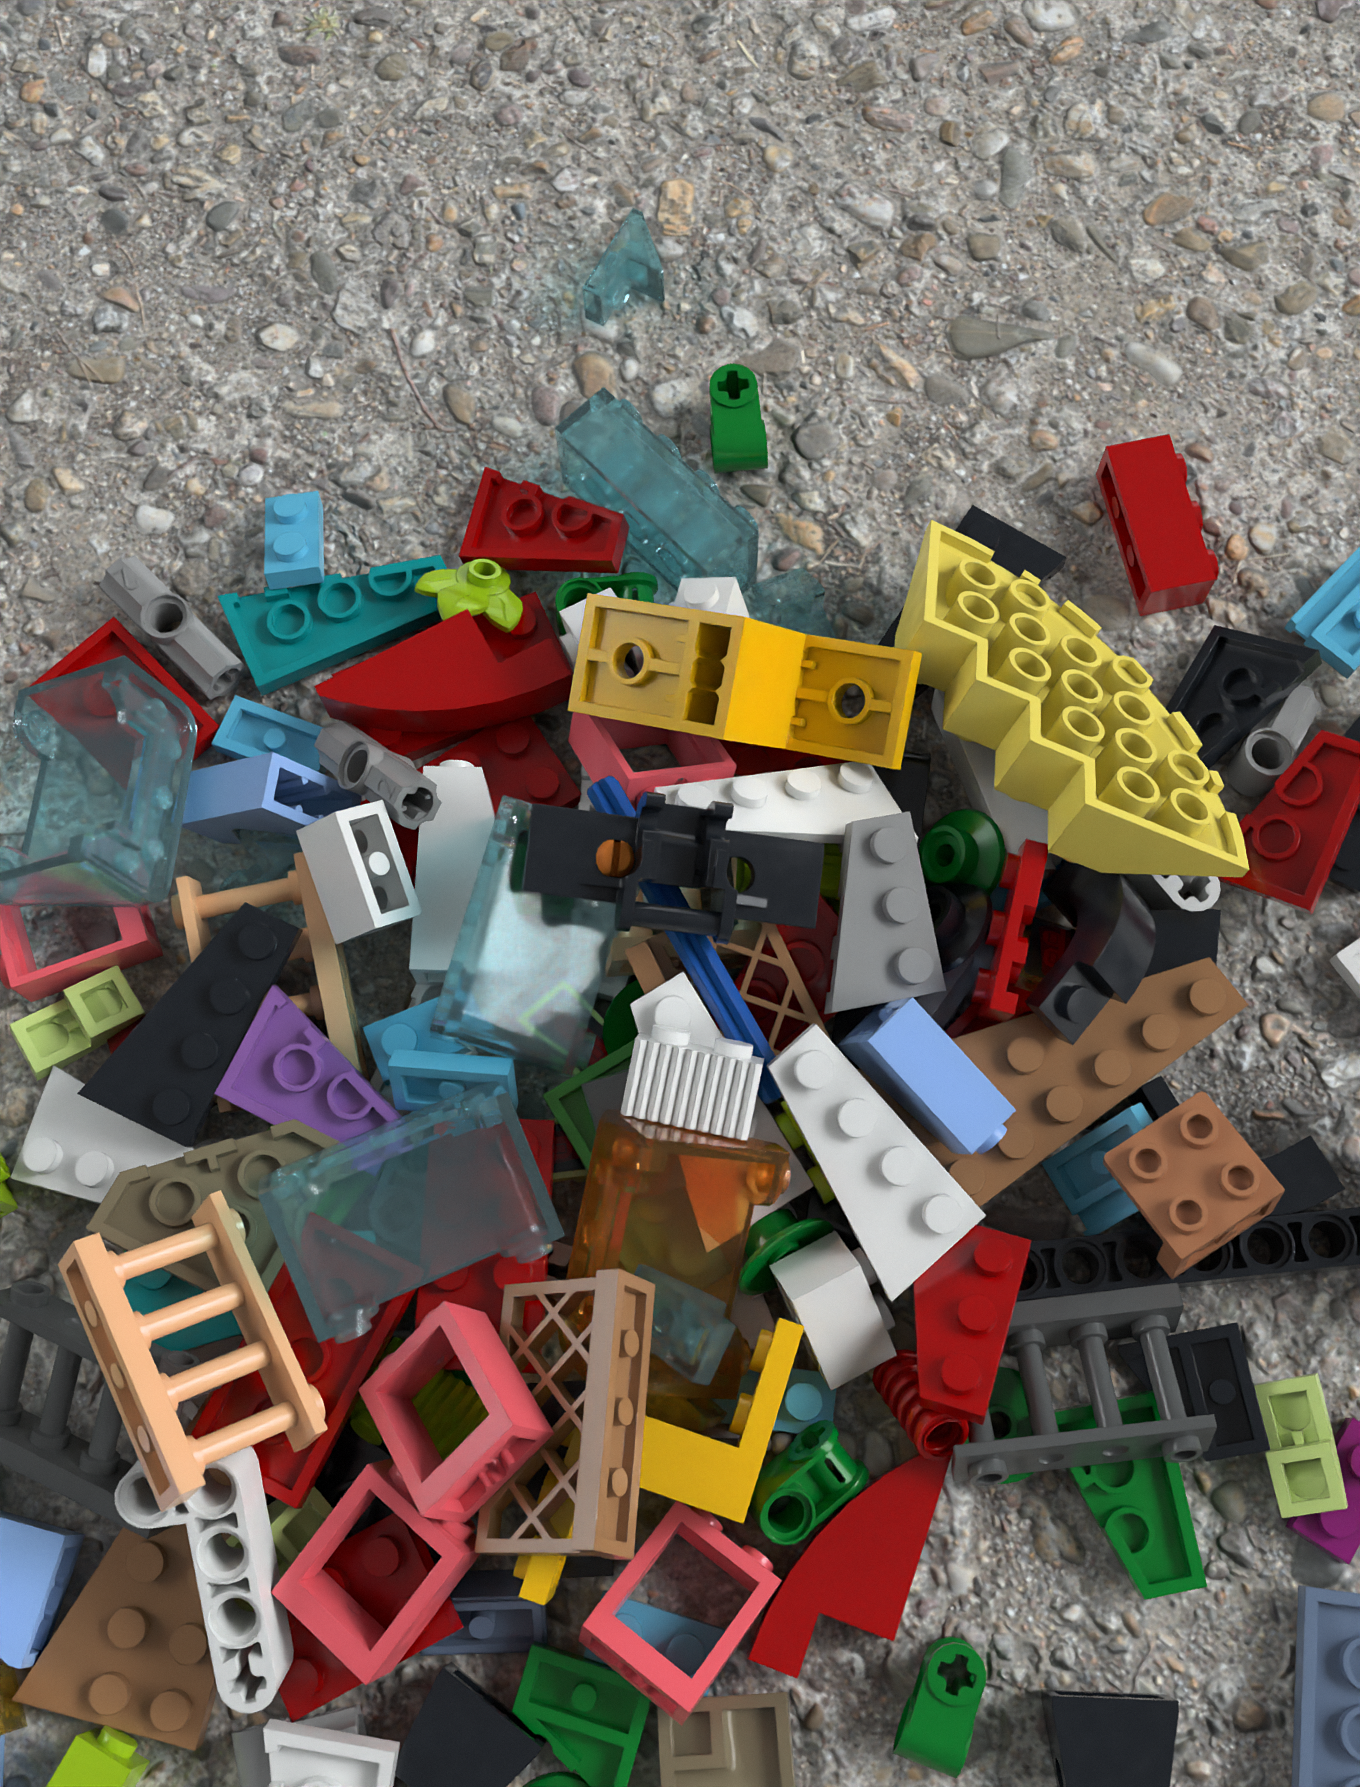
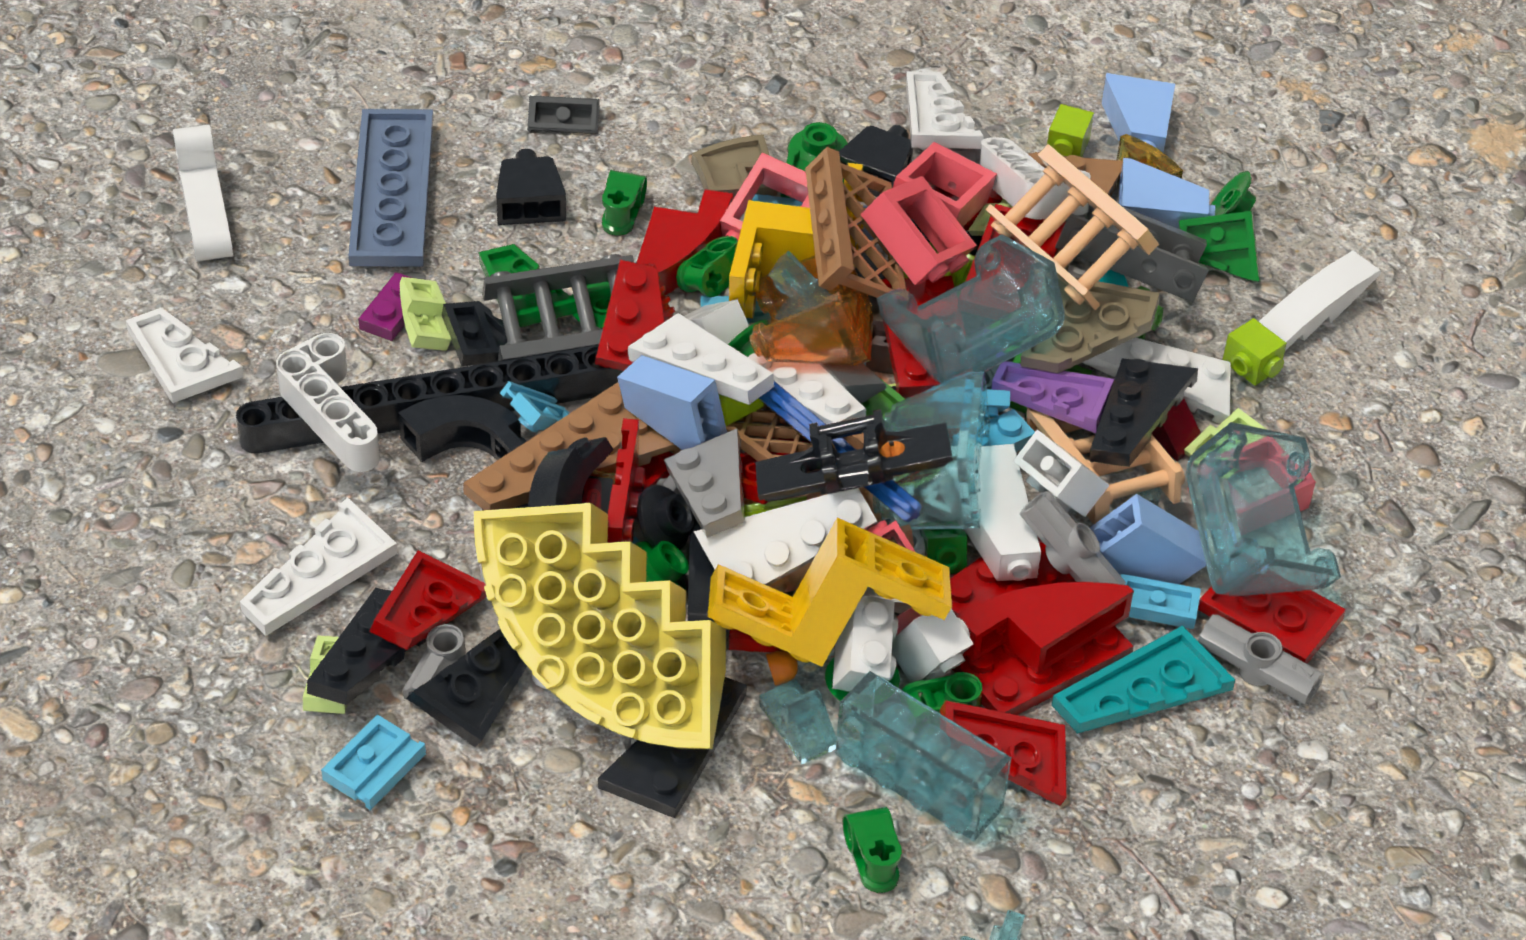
camera: 165 degrees right, 25 degrees down
medium azure plate [264,491,324,590] -> none
lime plate [415,559,523,633] -> none
white brick [620,1025,764,1141] -> none
red brick [1096,434,1219,616] -> none
nougat bracket [1103,1092,1285,1279] -> none

